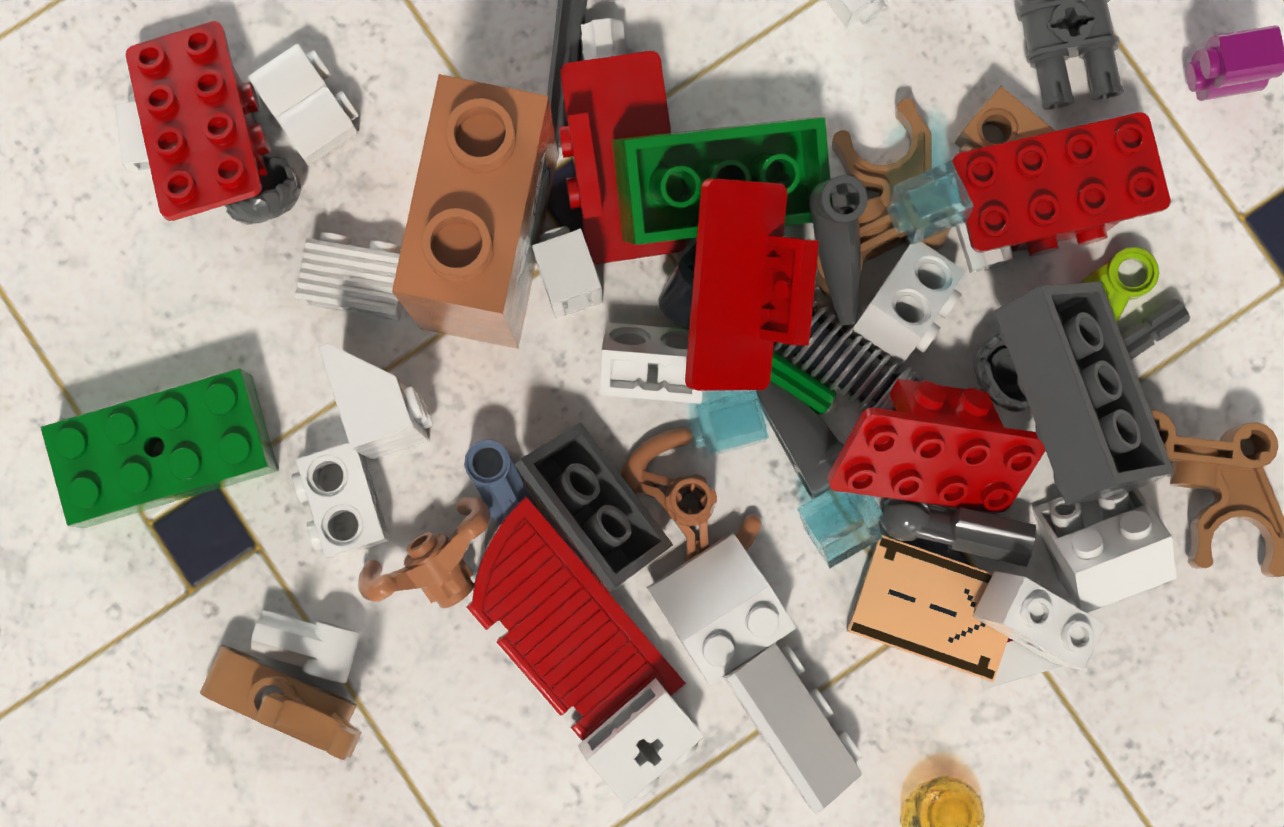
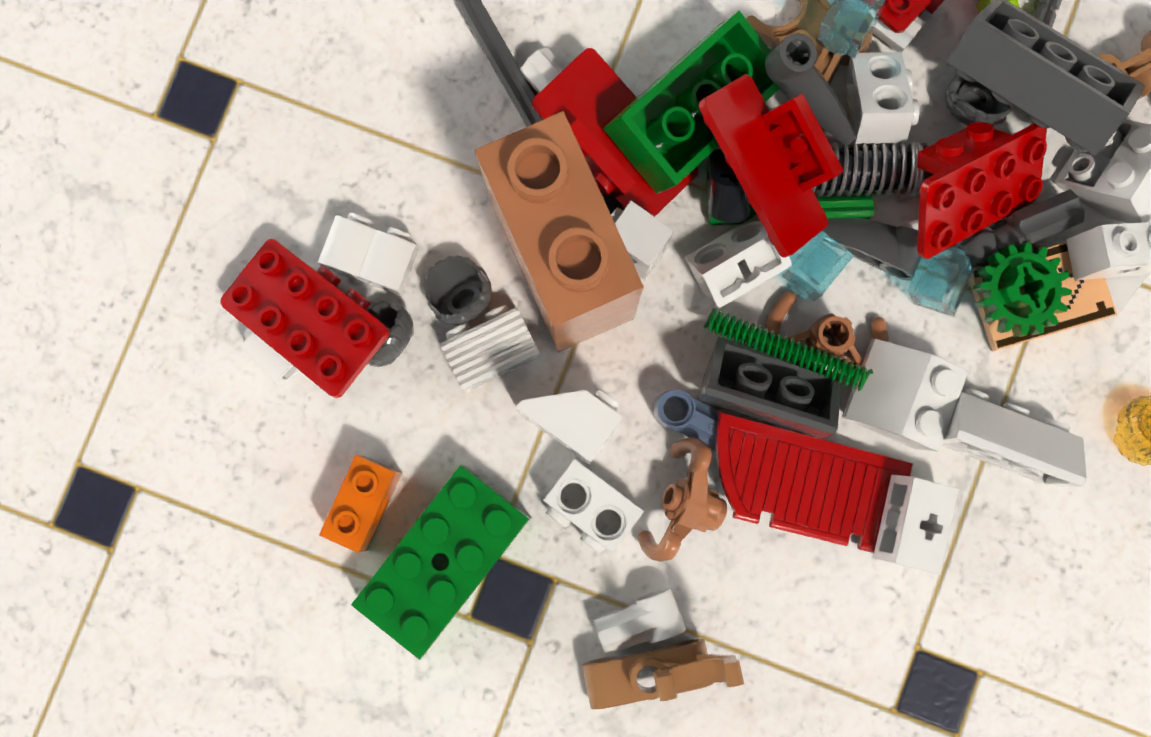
camera: 30 degrees left, 0 degrees up
none -> orange brick [319,455,402,553]
none -> dark grey hair [423,255,491,325]
none -> green piece [703,308,873,392]
none -> green gear [973,242,1072,337]

